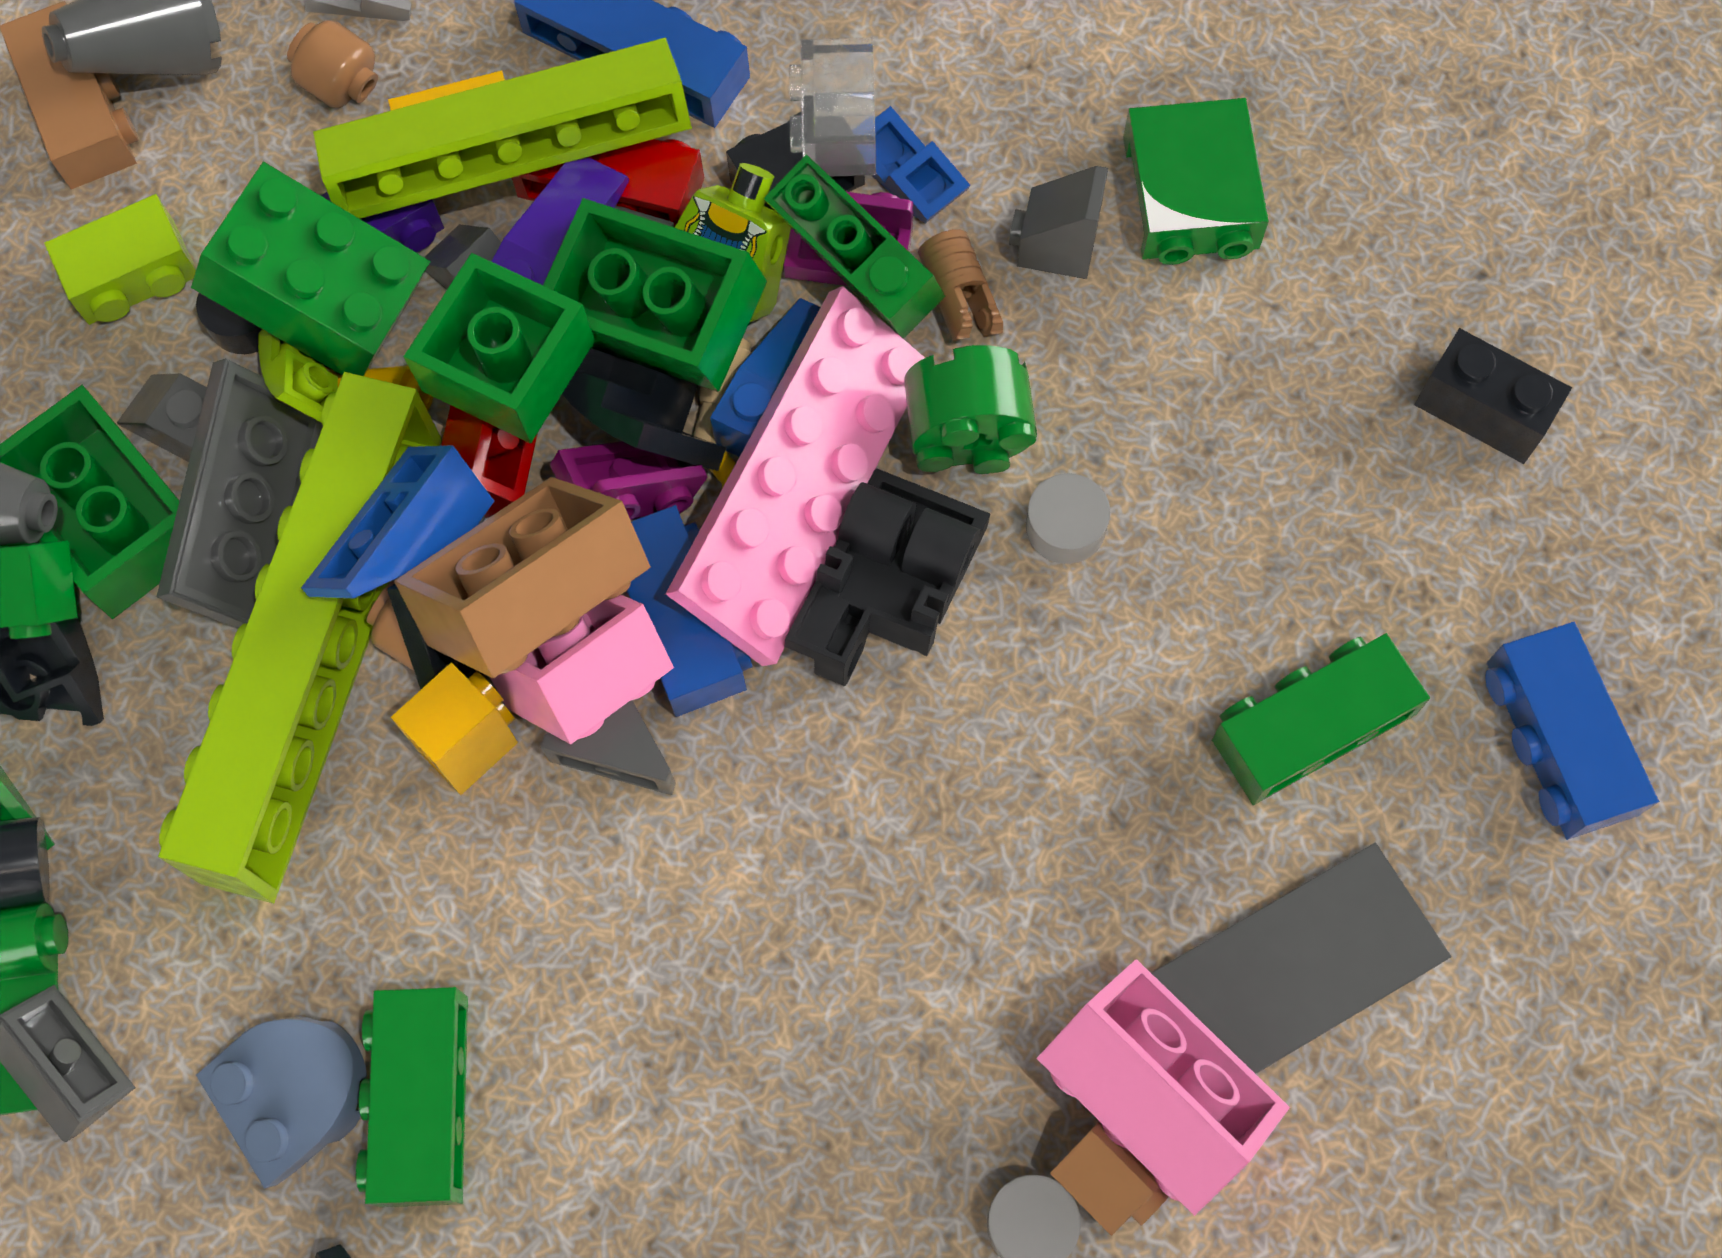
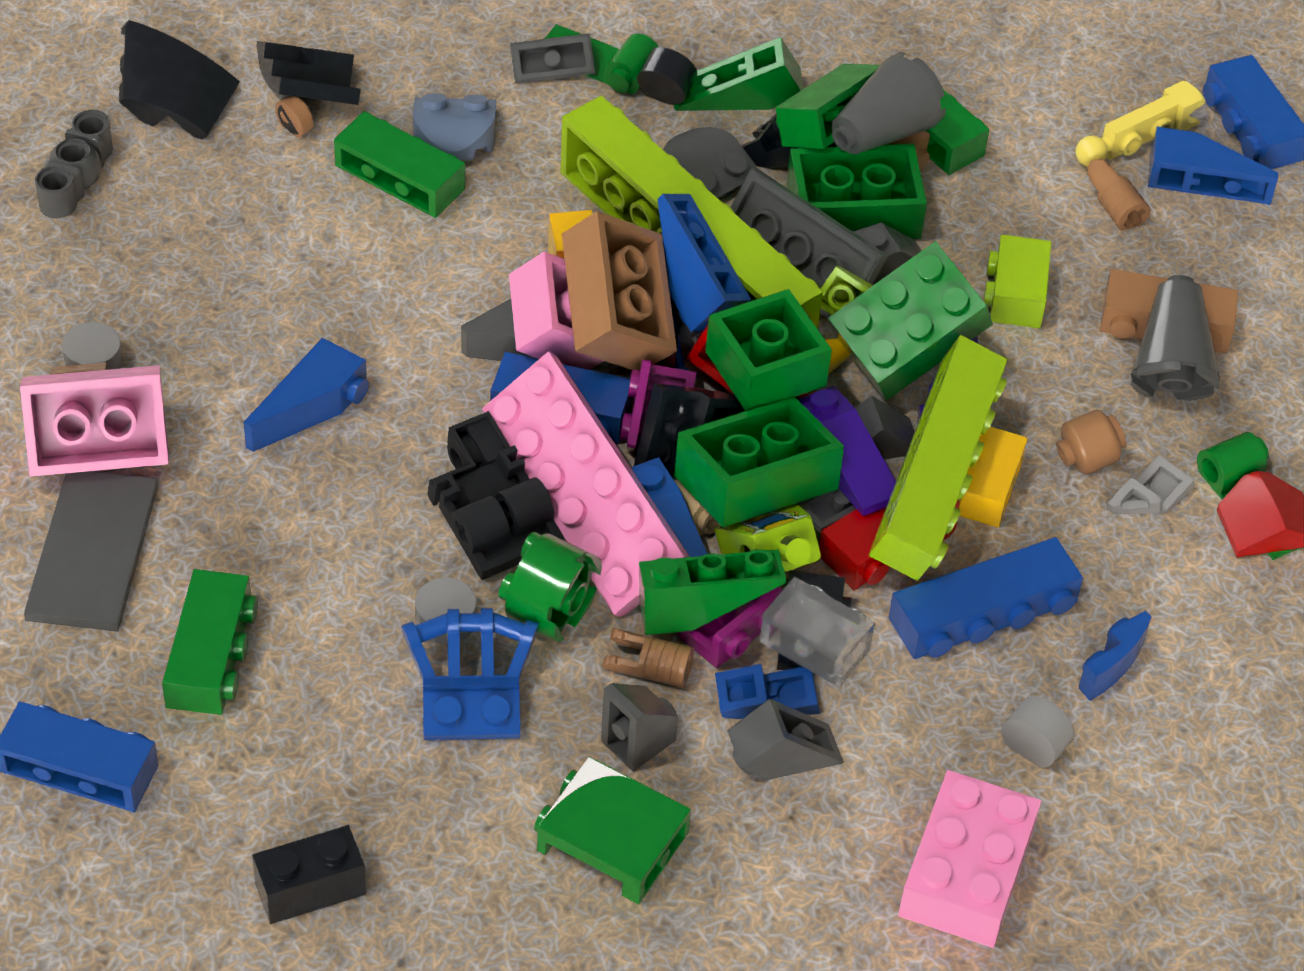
camera: 120 degrees right, 20 degrees down
none -> blue slope [243,338,369,452]
none -> blue plate [401,608,539,740]
none -> dark grey slope [663,127,758,200]
none -> dark grey slope [727,699,844,780]

